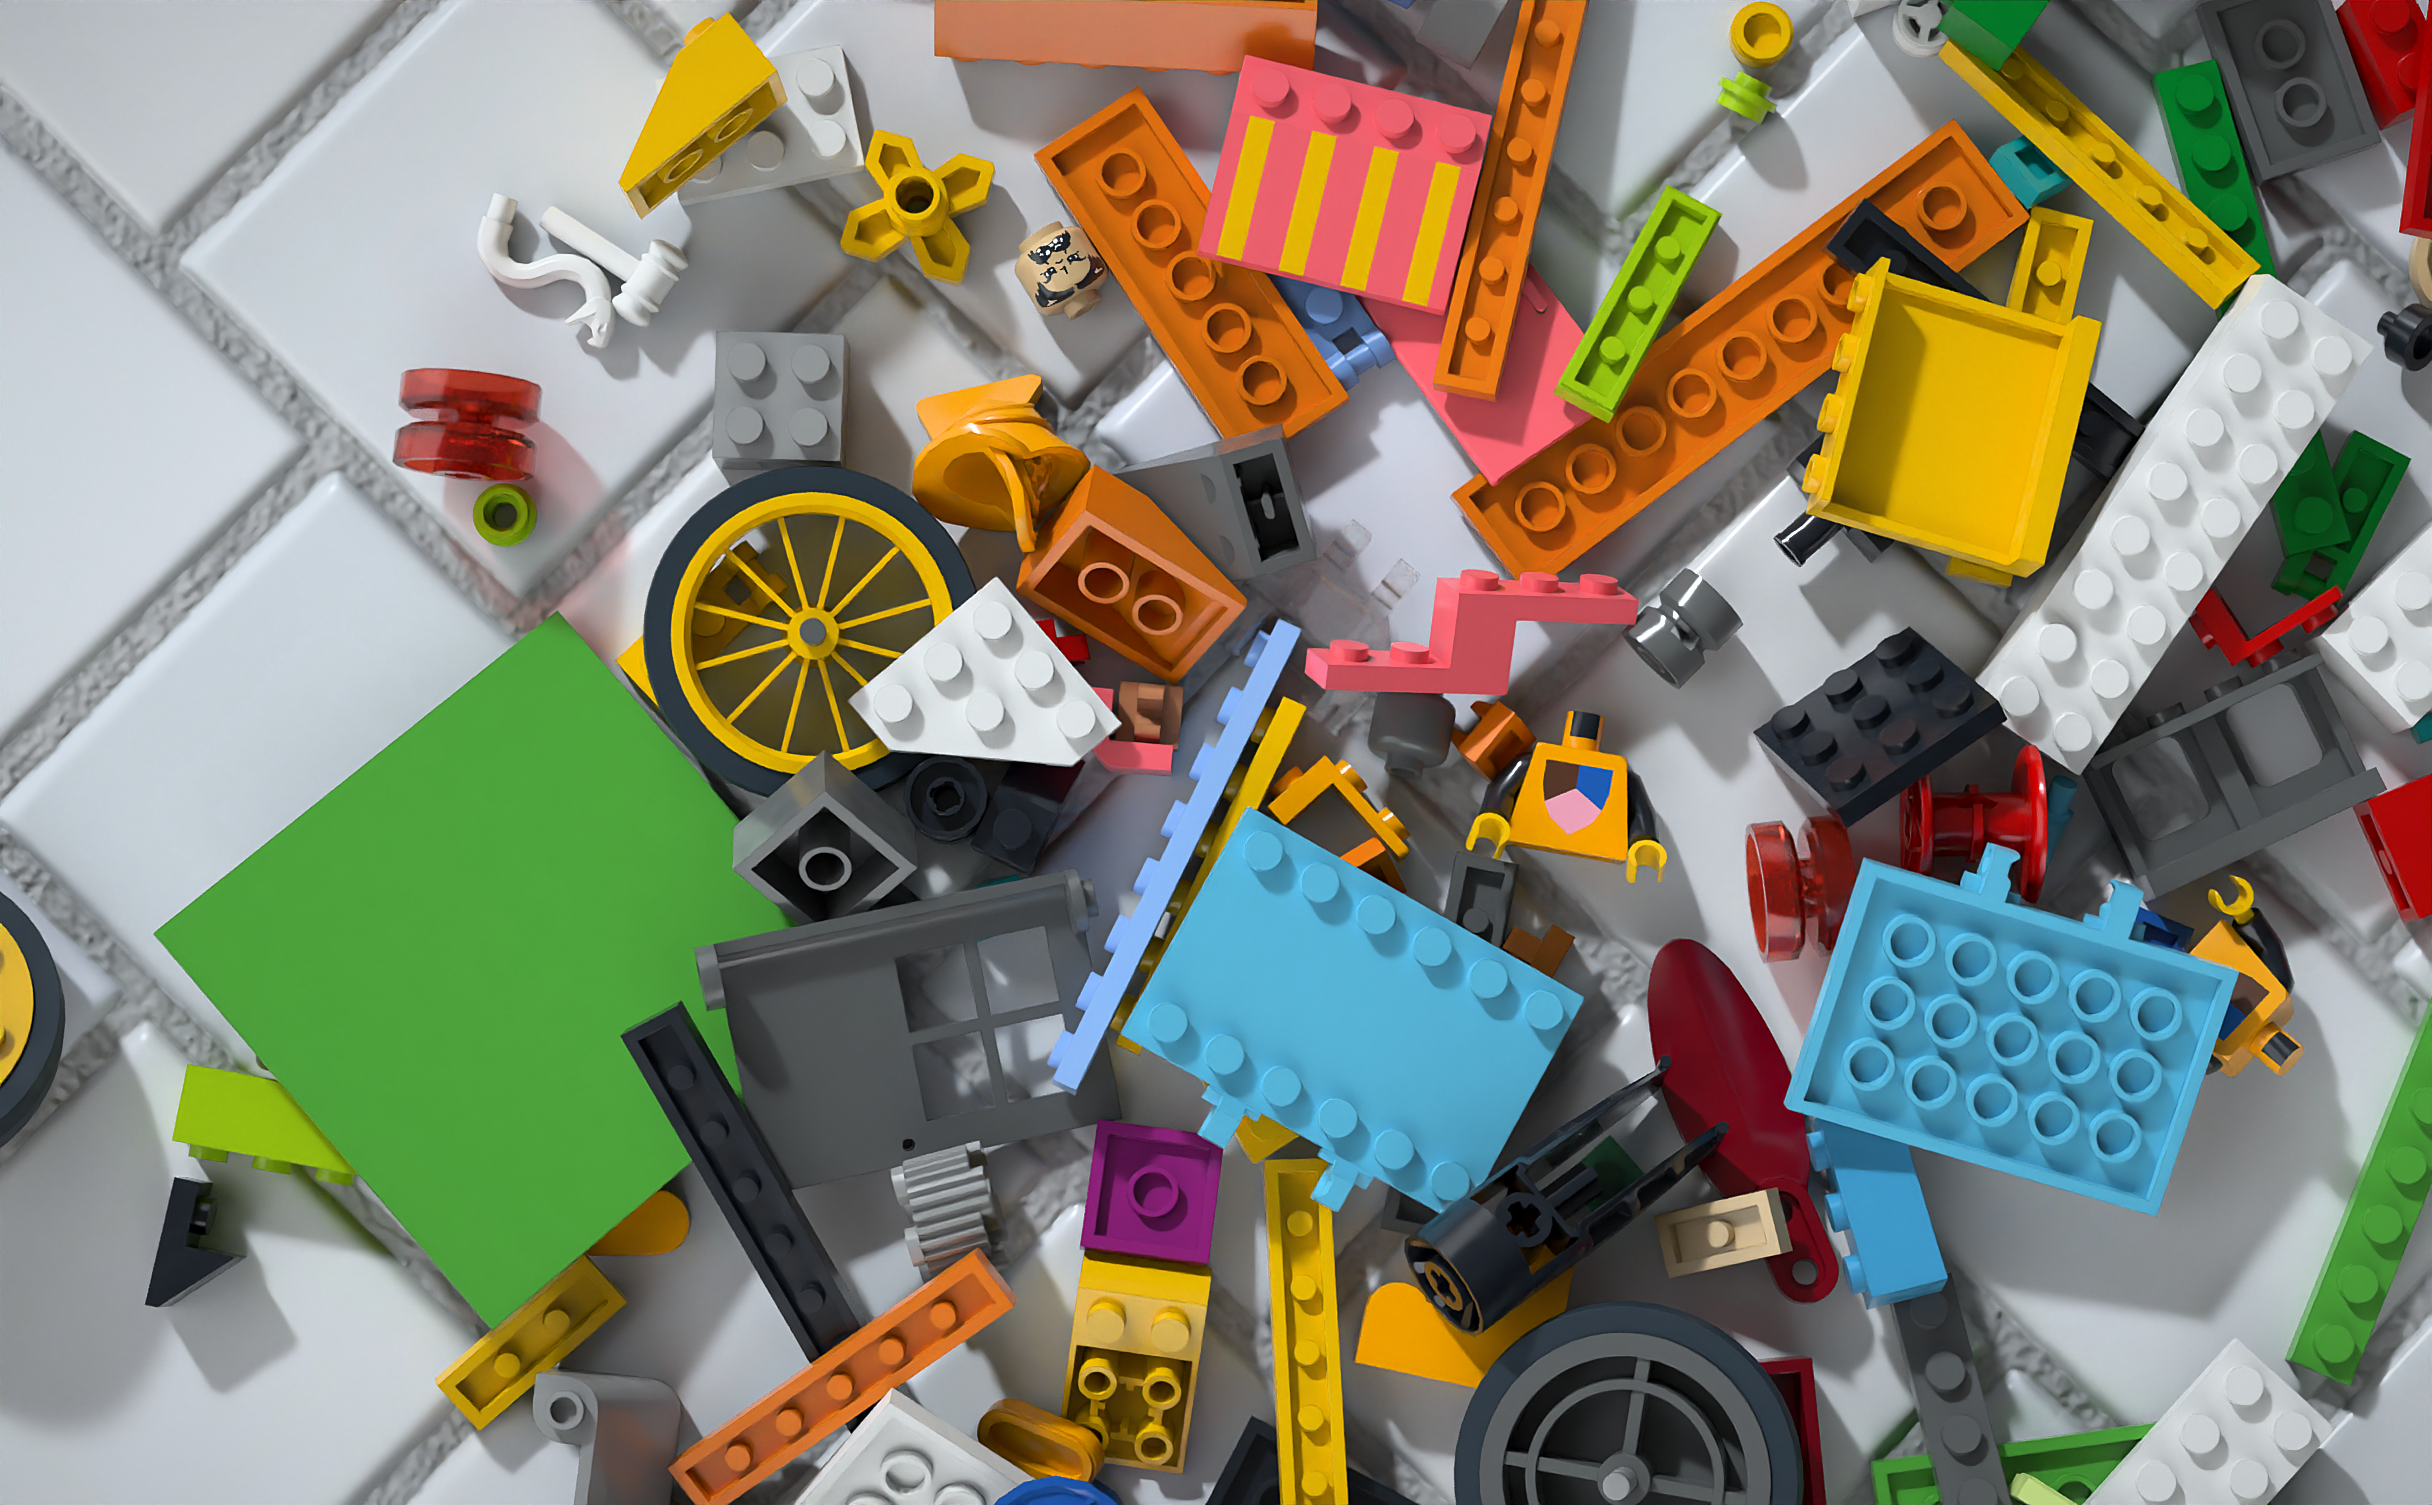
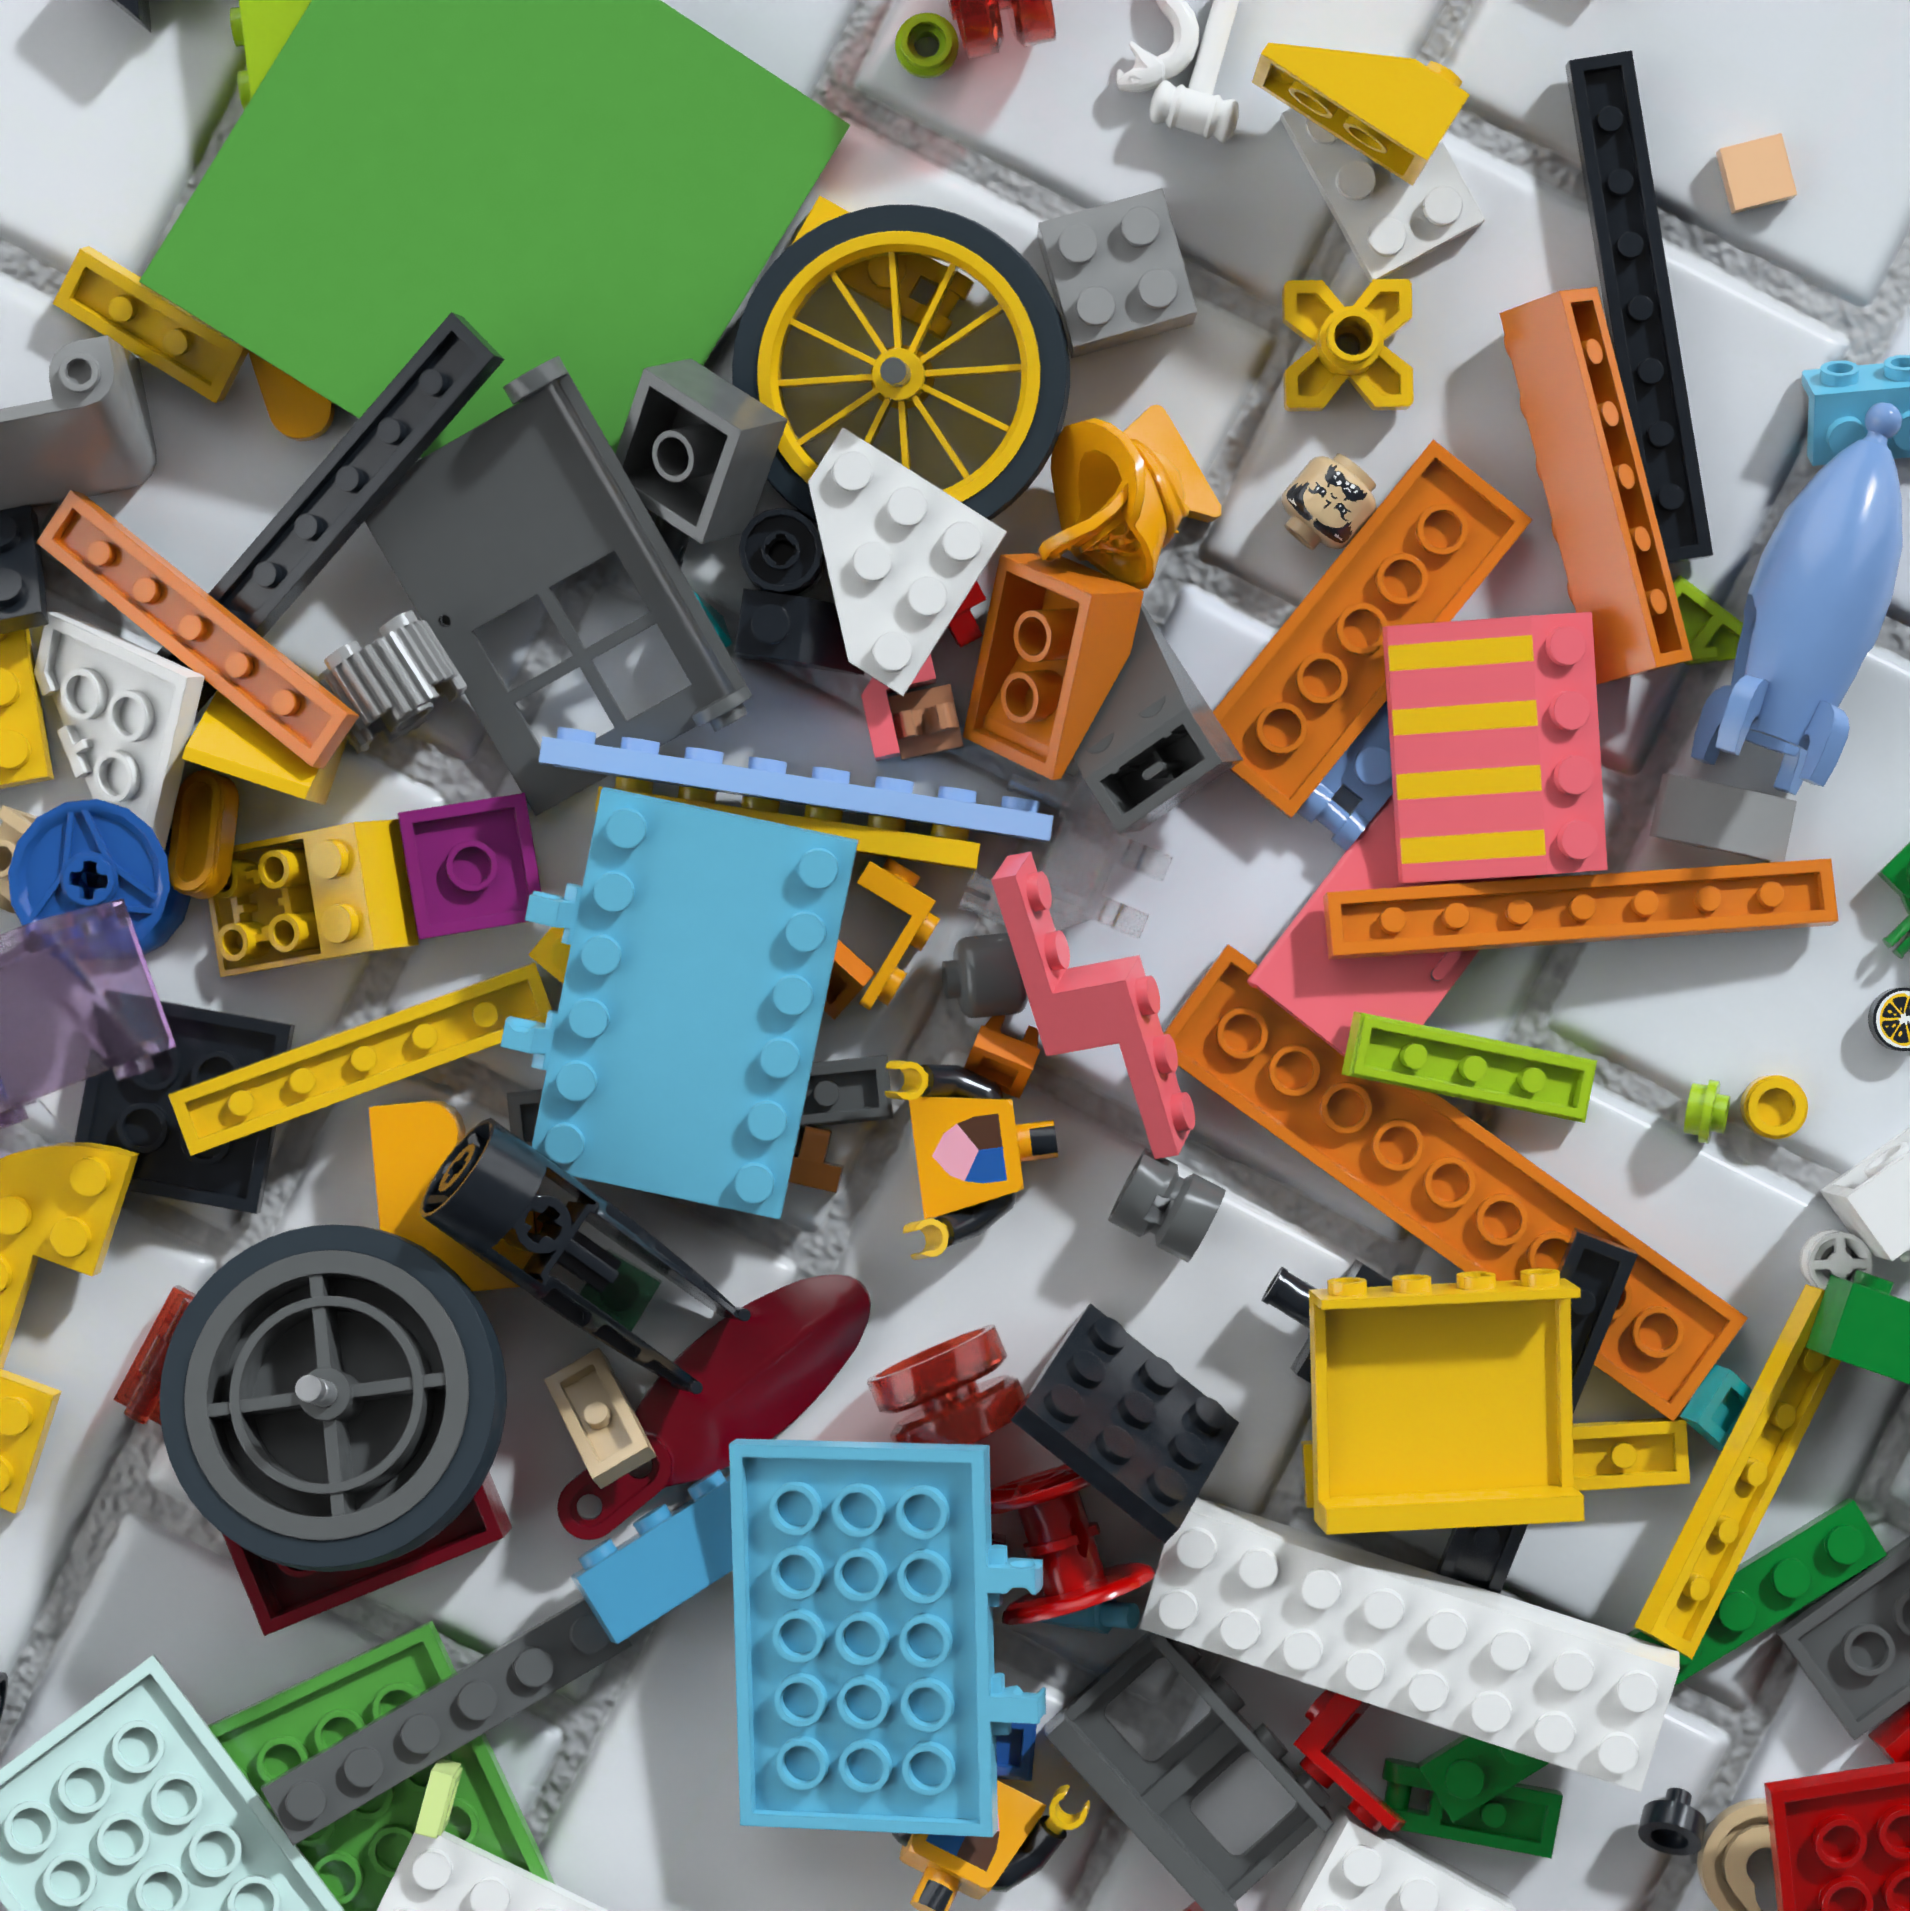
camera: 75 degrees right, 5 degrees up
none -> yellow slope [182,690,348,805]

